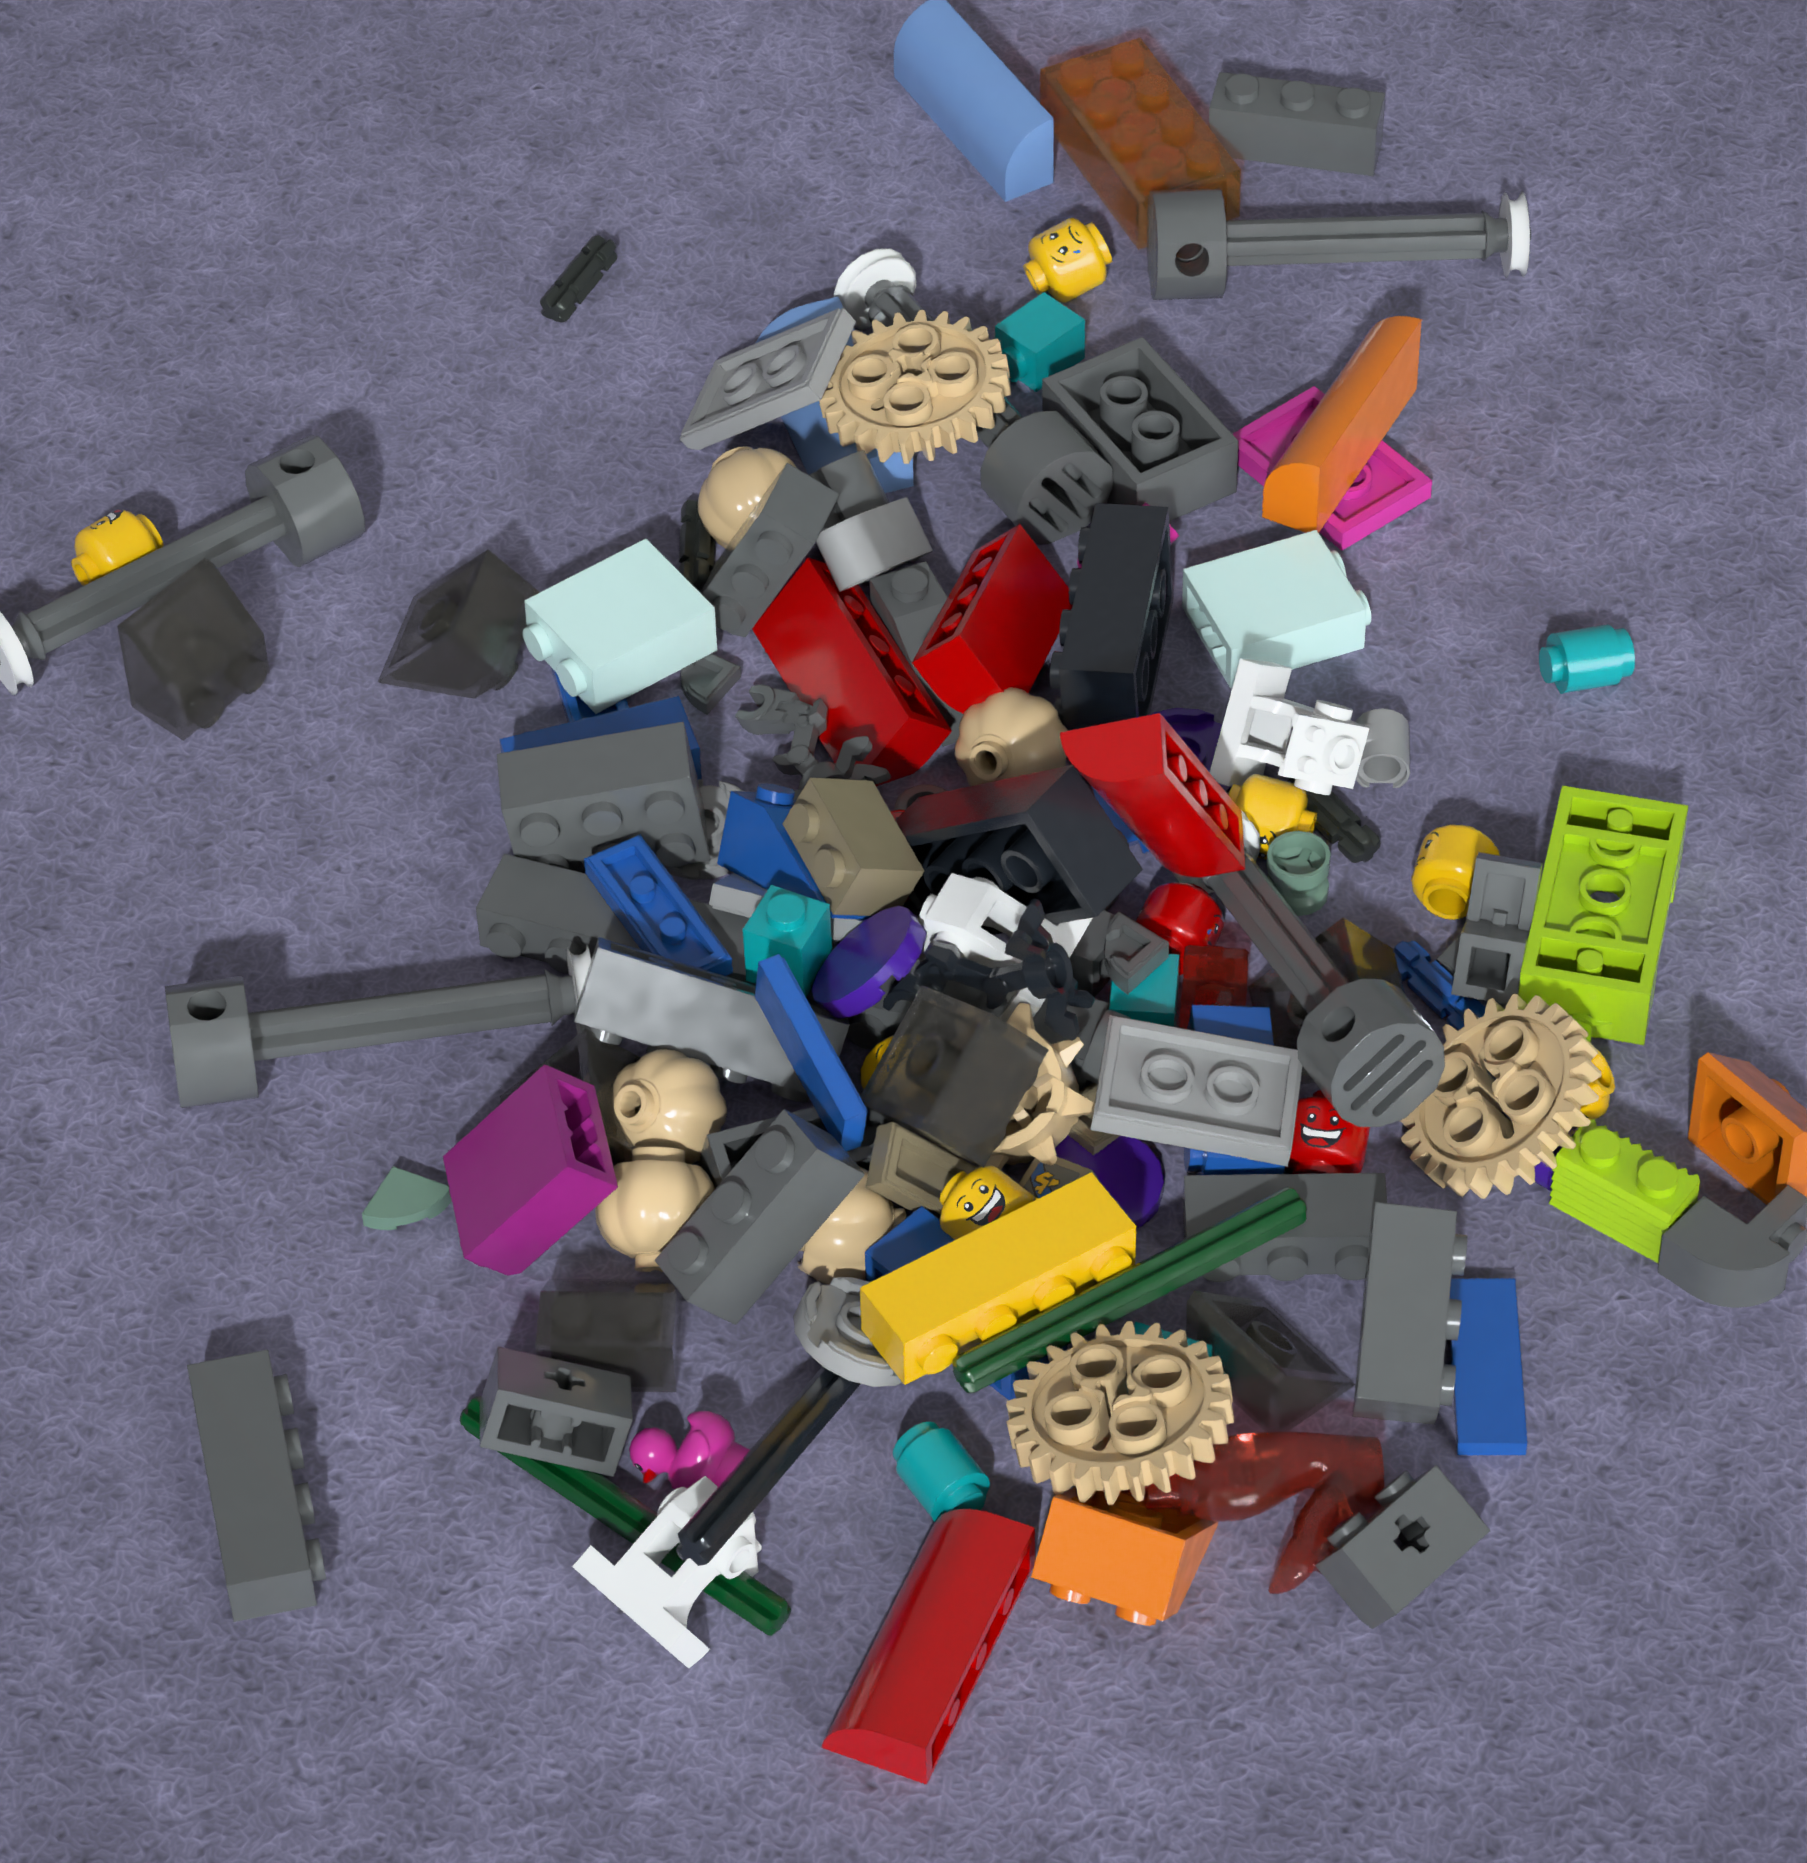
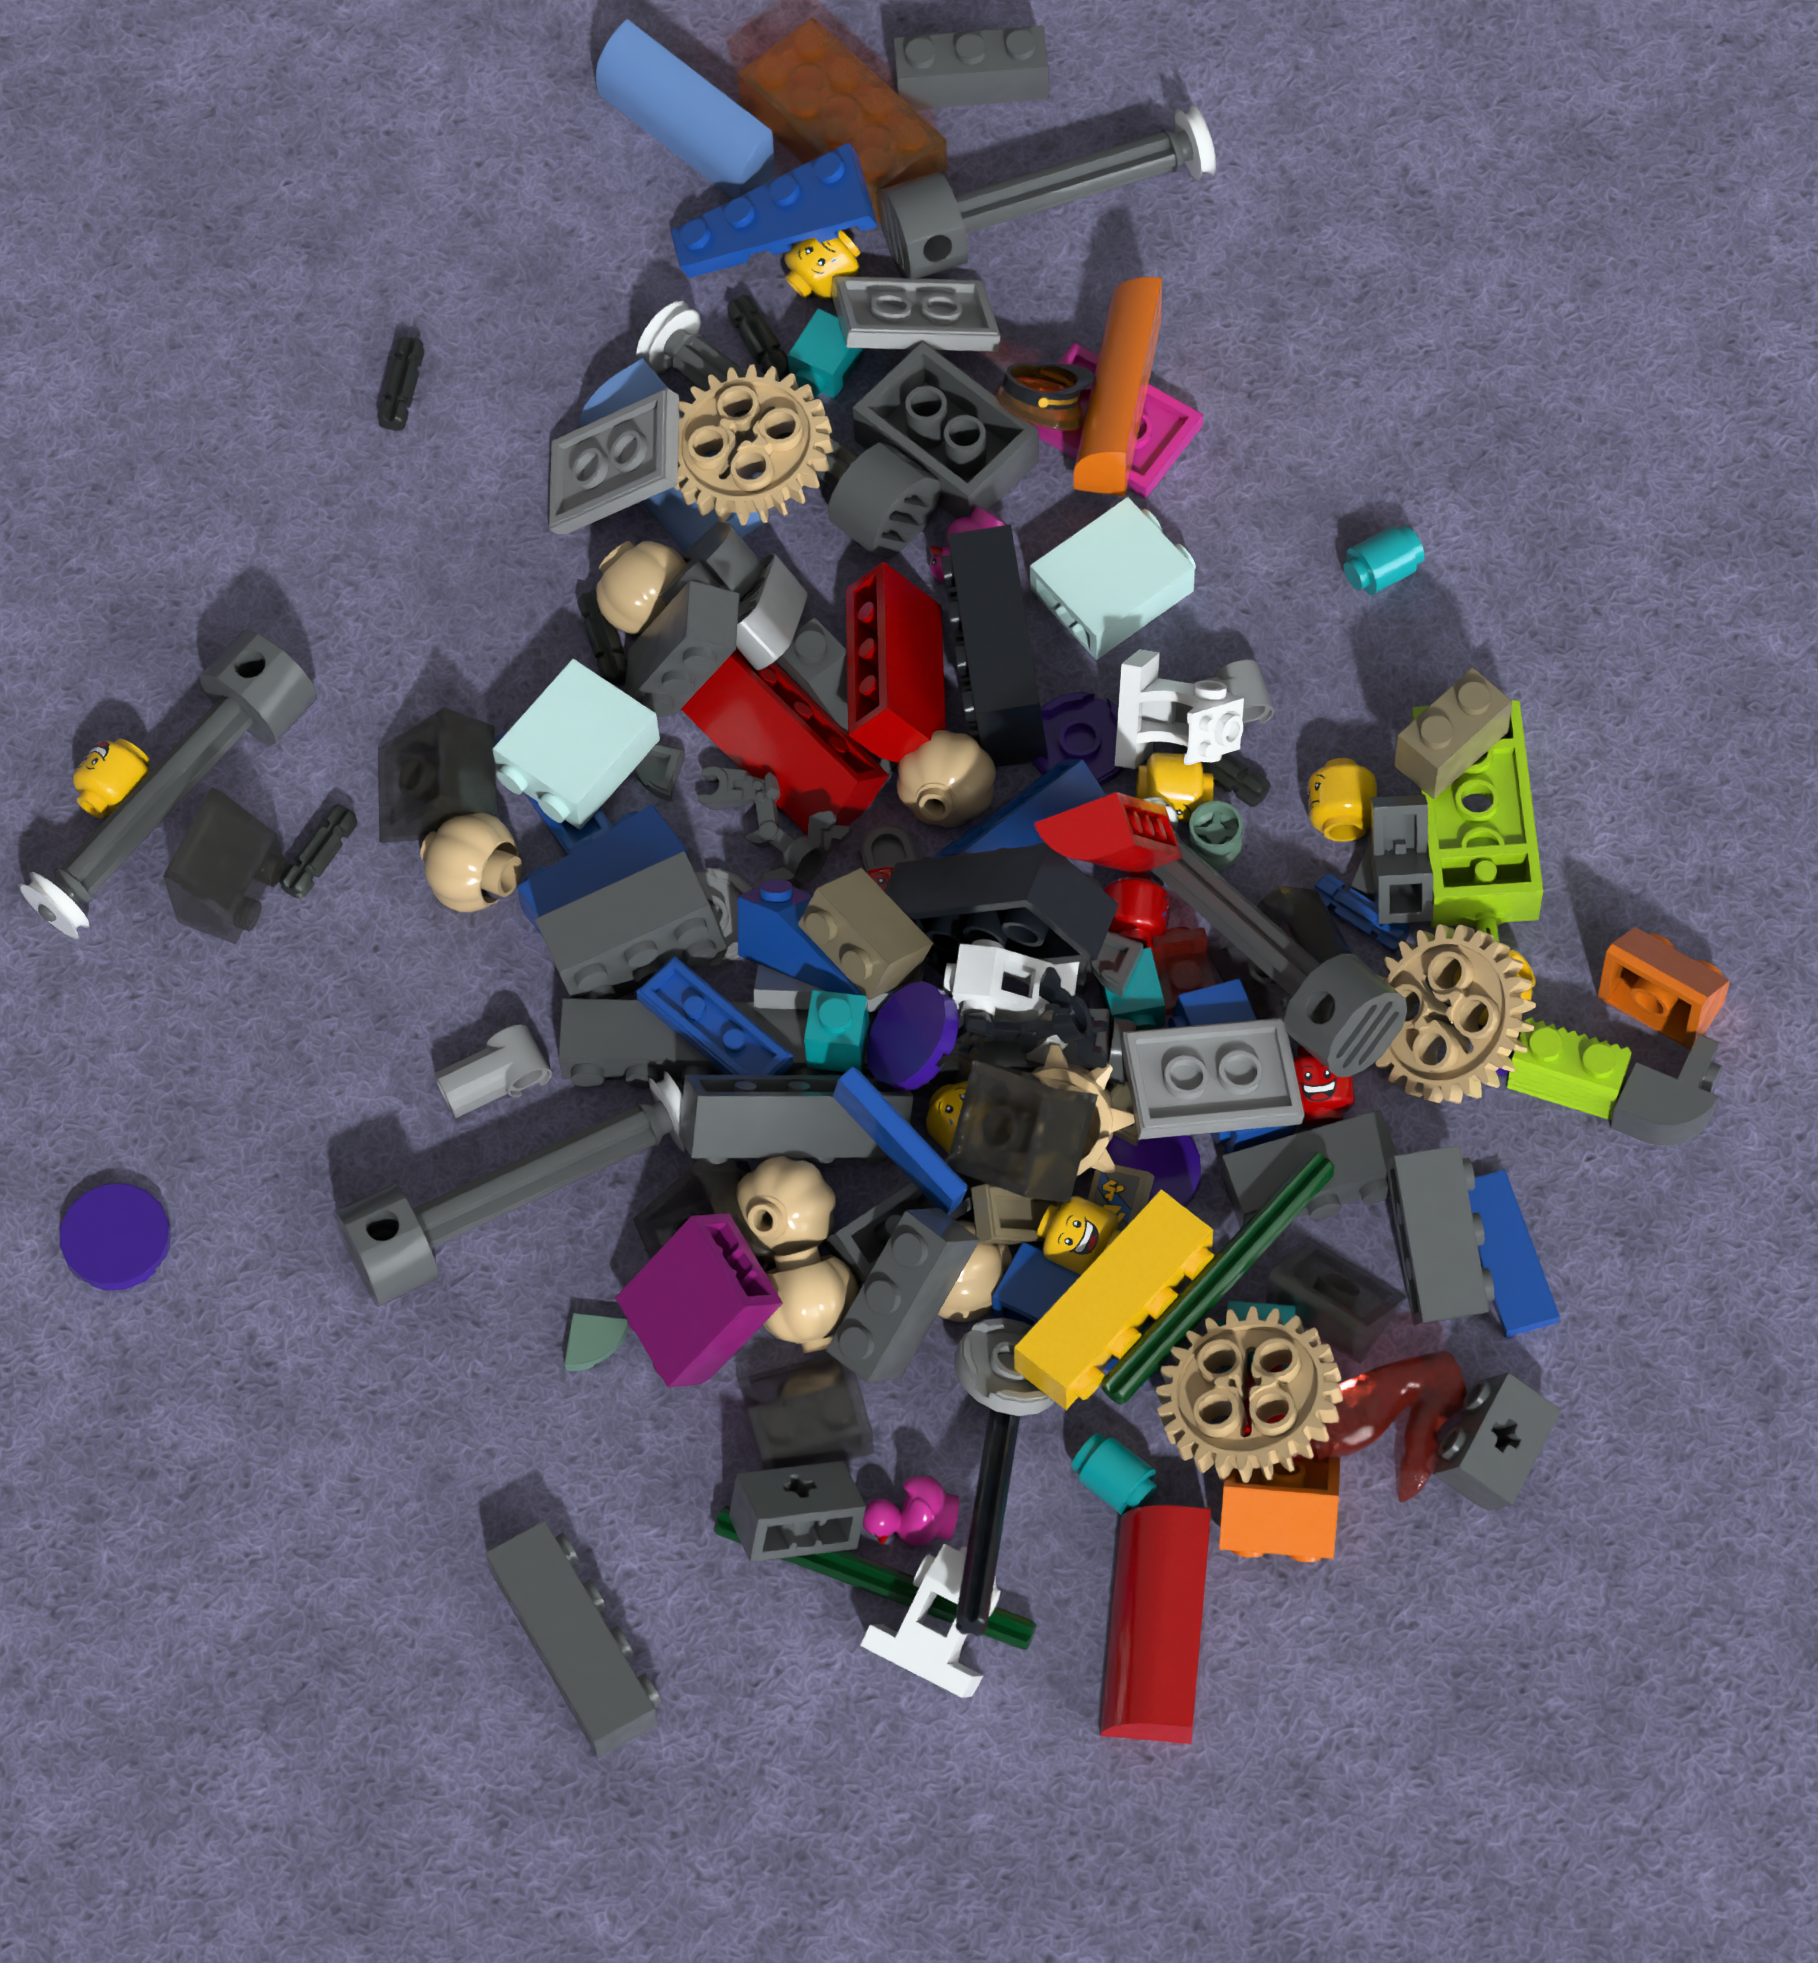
camera: 15 degrees left, 15 degrees up
none -> pearl dark grey axle [279,804,357,899]
none -> tan plant [420,812,522,912]
none -> light grey piece [434,1024,552,1119]
none -> blue wing [671,142,878,278]
none -> pearl dark grey axle [727,295,790,382]
none -> light grey tile [831,276,1000,351]
none -> clear orange piece [994,363,1096,432]
none -> dark tan brick [1394,667,1512,799]

